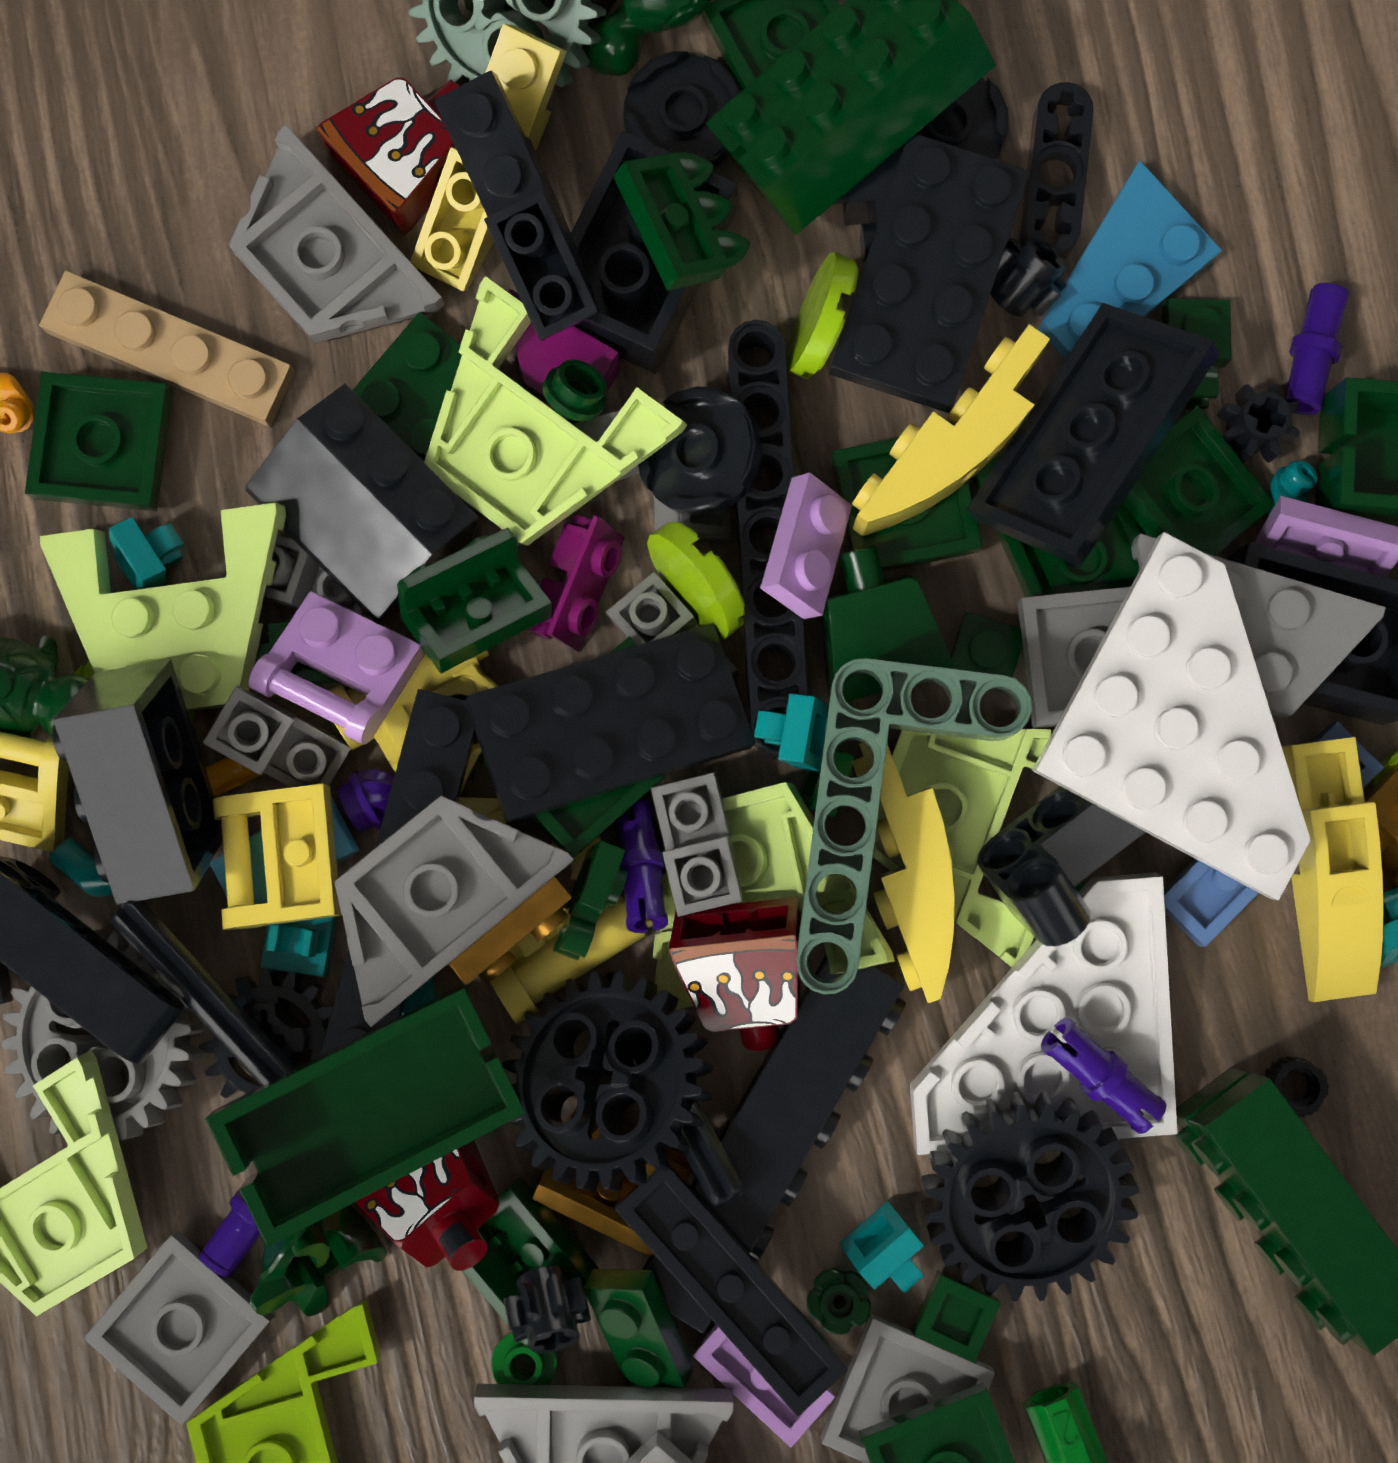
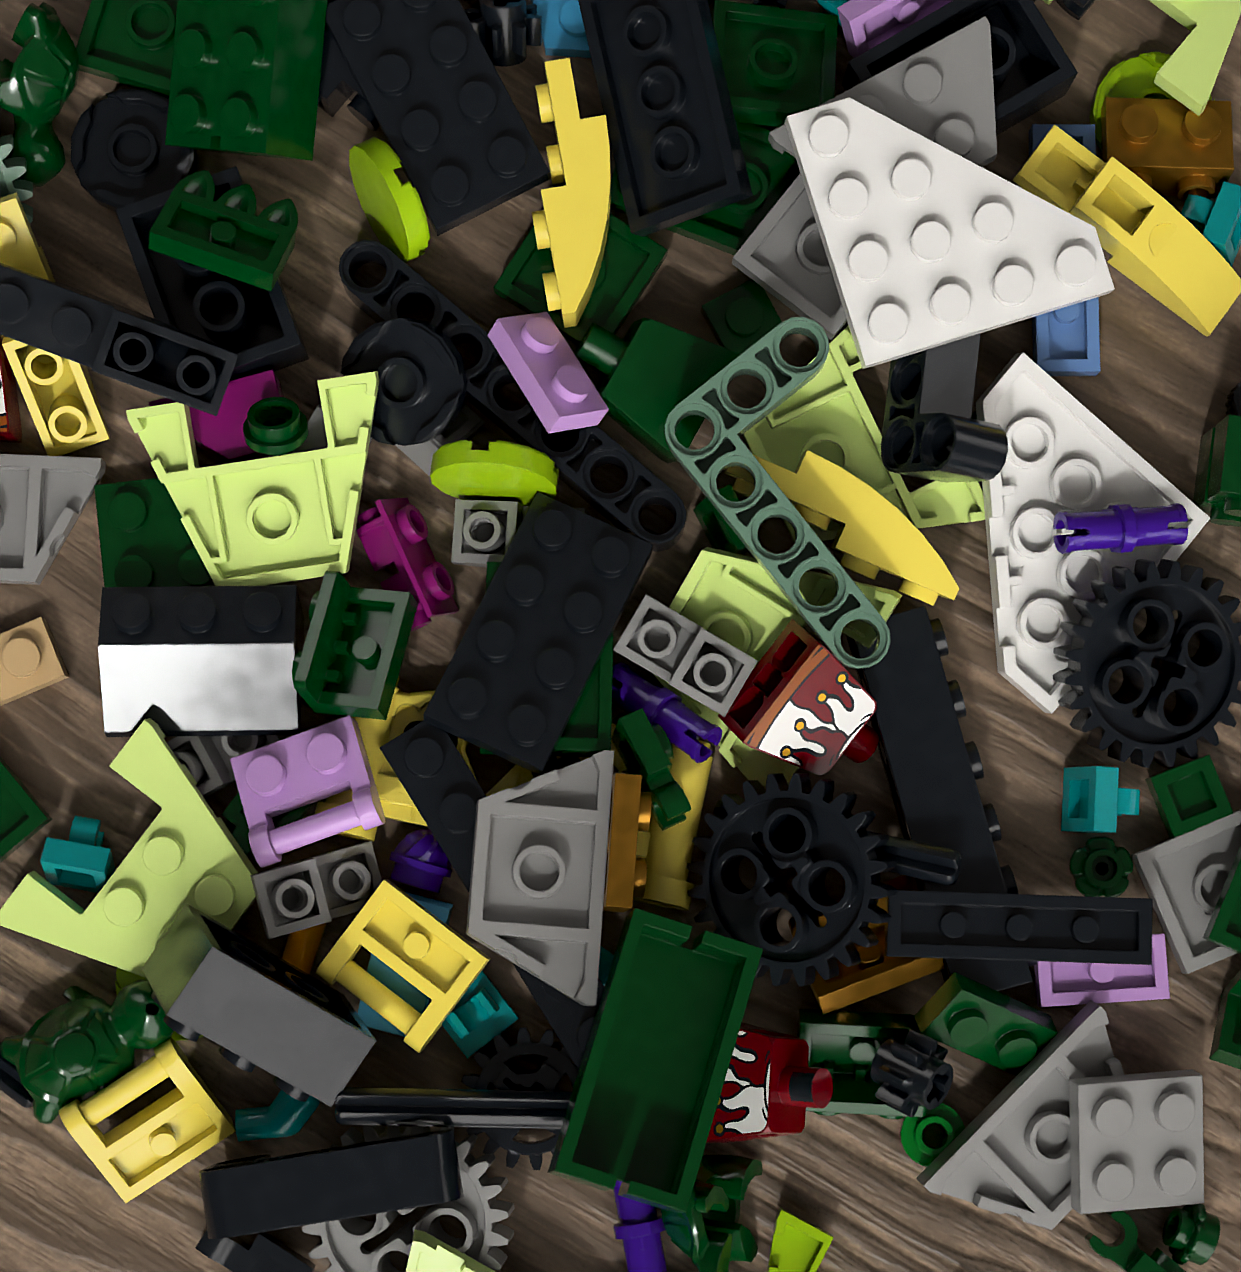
camera: 50 degrees left, 0 degrees up
teal tile [754,693,829,772] -> none

